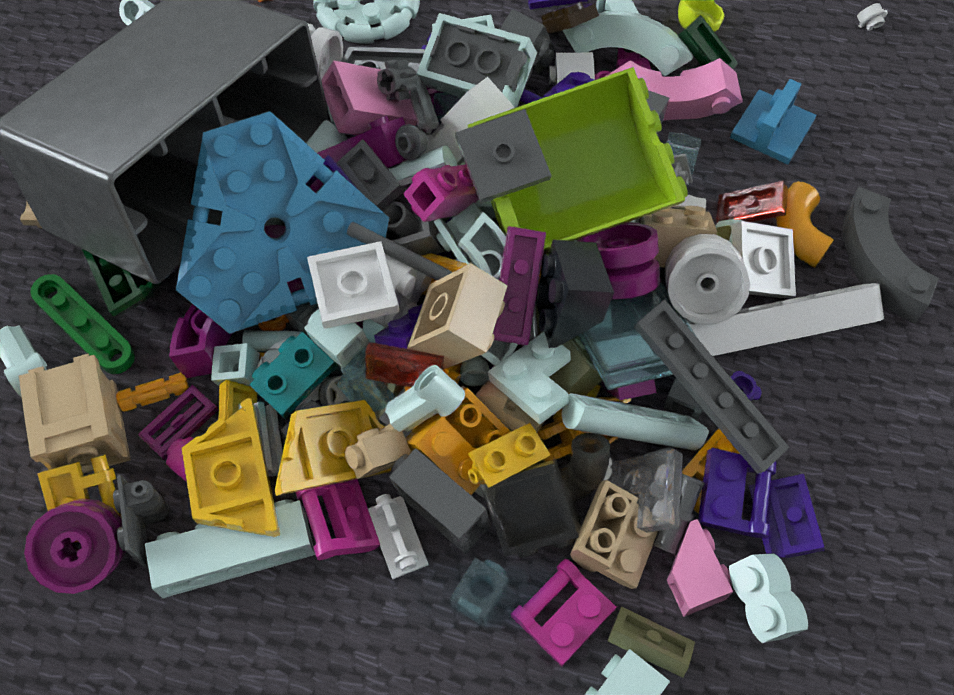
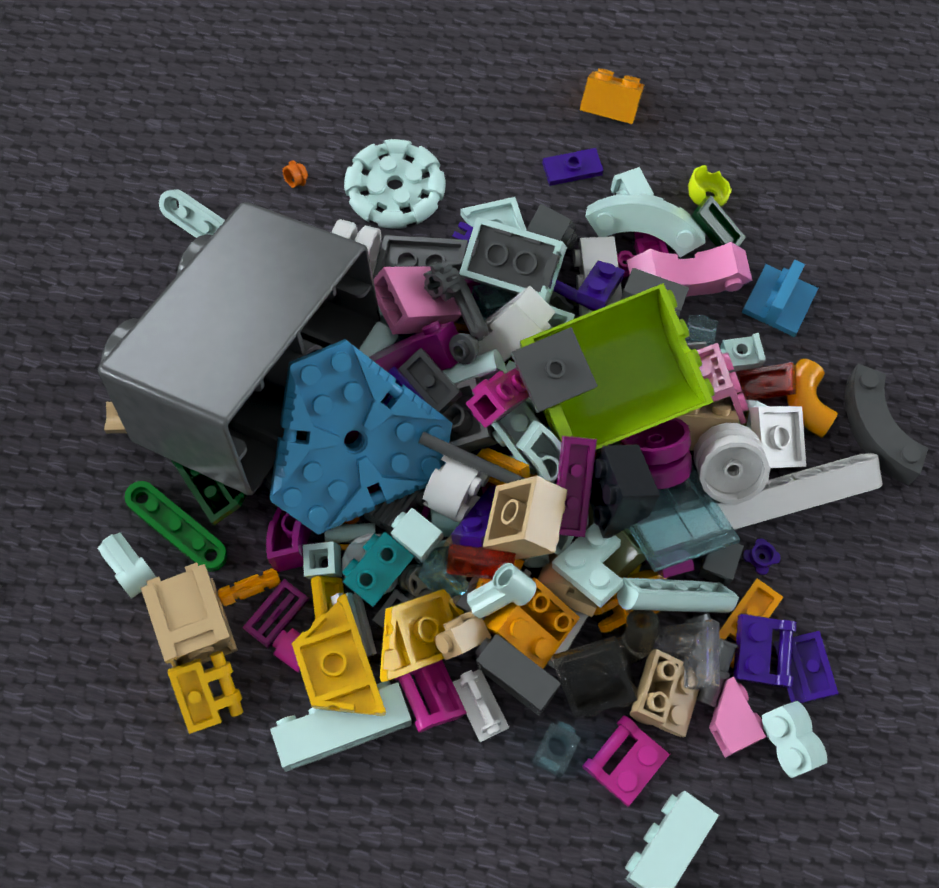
camera: 10 degrees left, 5 degrees up
magenta wheel [24,498,126,594] -> none
dark grey hinge [113,475,170,571] -> none
white plate [307,241,399,329] -> none
yellow hinge [468,423,550,488] -> none
dark brown wing [539,1,599,34] -> none
olive plate [608,606,695,678] -> none
dark grey plate [633,300,790,474] -> none
white plate [857,3,888,31] -> none
none -> bright pink bracket [697,343,749,424]
none -> light aqua brick [720,333,766,374]

